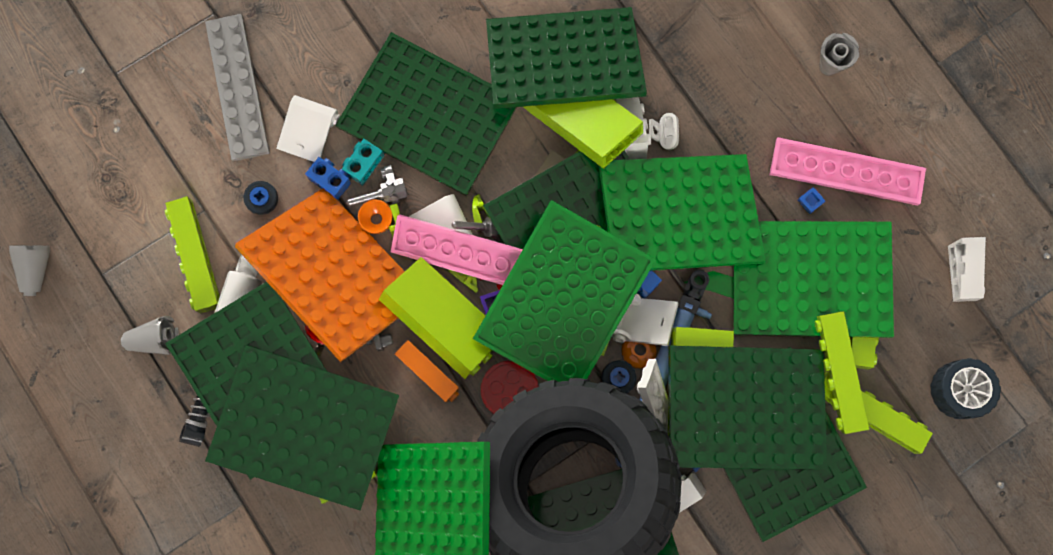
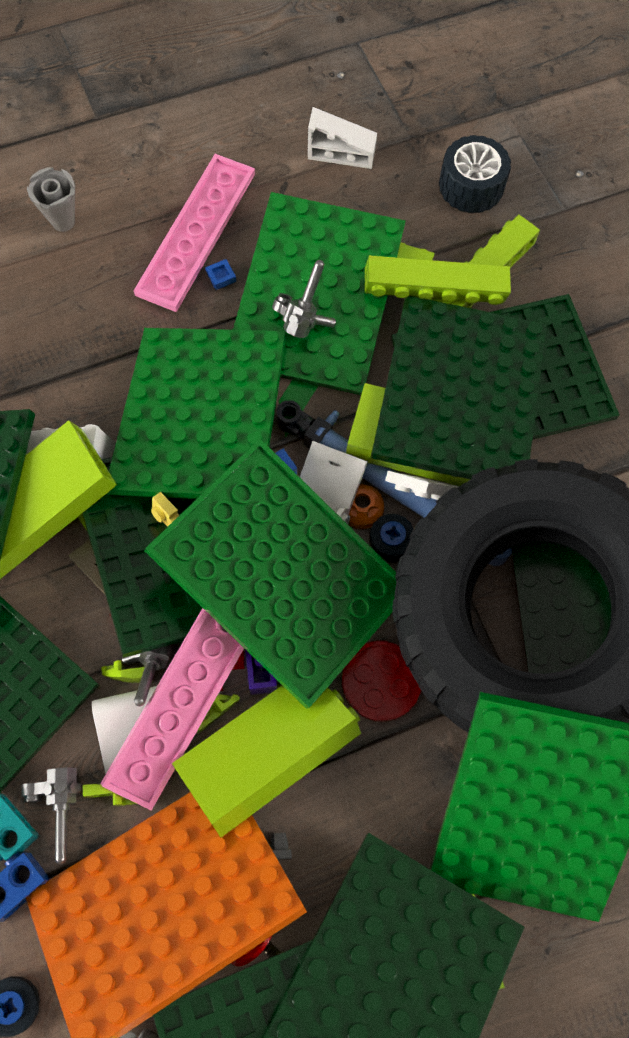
camera: 80 degrees left, 10 degrees down
orange piece [358,199,393,234] -> none
orange brick [395,340,460,403] -> none
white bracket [649,113,679,150] -> none
none -> light yellow plate [151,492,179,527]
none -> flat silver piece [272,260,336,338]

